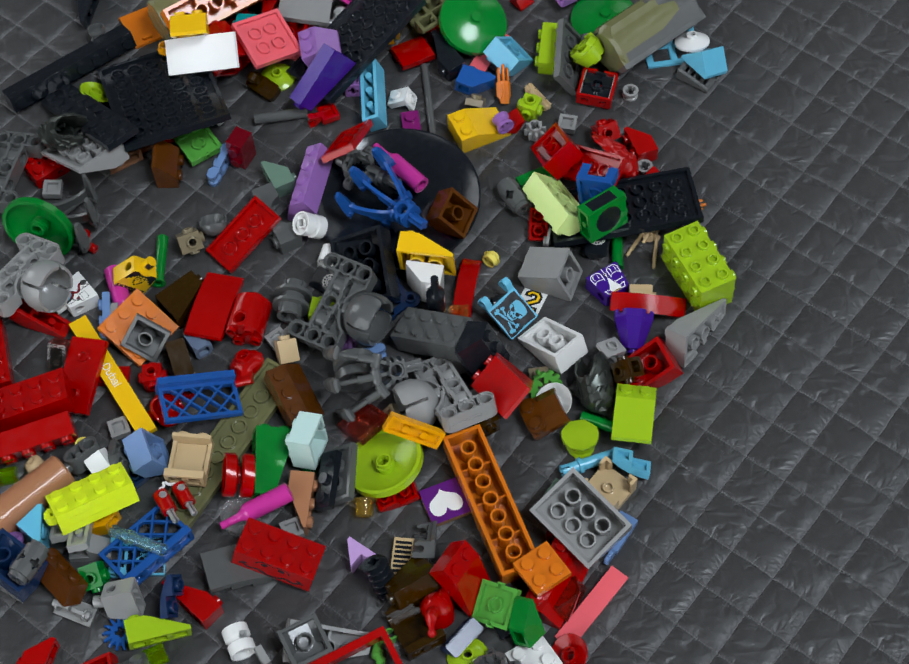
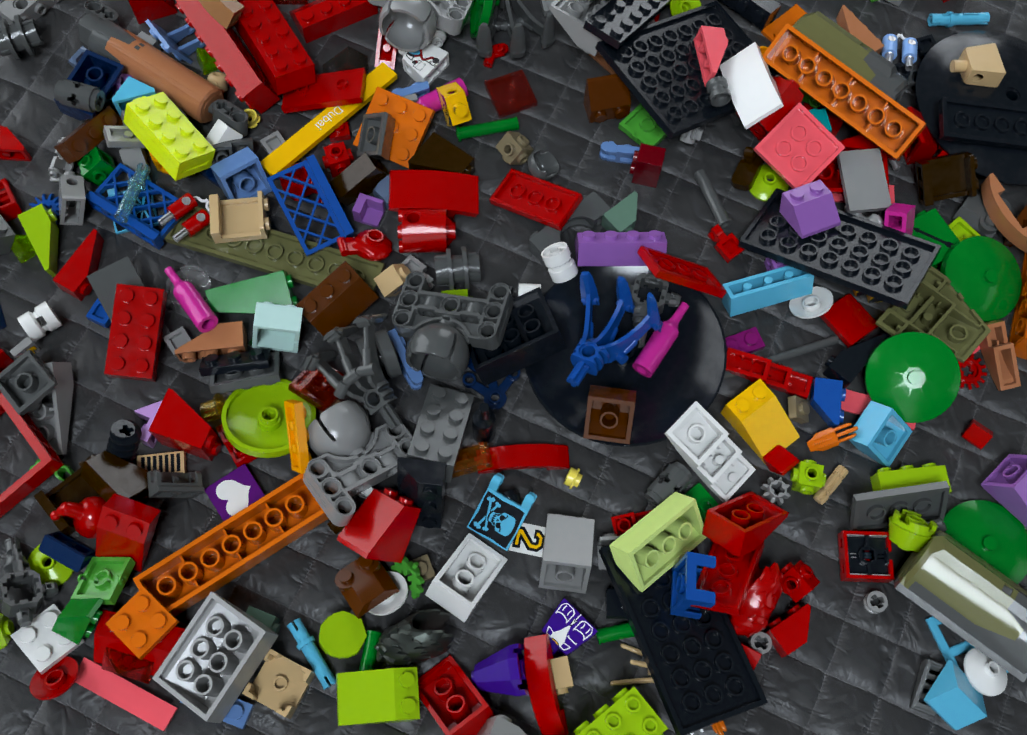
camera: 70 degrees right, 10 degrees up
dark blue slope [160,574,184,619] -> none
yellow slope [170,10,209,39] -> none
red wheel [222,452,256,498] -> none
dark purple slope [290,43,355,111] -> none
white bracket [387,87,417,111] -> none
yellow slope [396,230,456,276] -> none
white slope [406,260,444,303] -> none
medium lavender wheel [492,111,514,134] -> none
light grey plate [558,113,578,134] -> none
green brick [577,185,628,243] -> none
light grey bracket [596,337,627,363] -> none
dark brown brick [610,355,645,384] -> none
medium azure slope [612,446,651,480] -> none
none -> blue plate [86,298,111,328]
none -> red slope [148,388,222,461]
none -> medium lavender panel [352,193,386,228]
none -> clear red tile [484,70,537,118]
none -> white slope [664,401,756,503]
none -> coral slope [693,25,728,87]
none -> dark grey wheel [706,76,732,107]
none -> red slope [725,347,813,399]
none -> white dish [789,286,834,319]

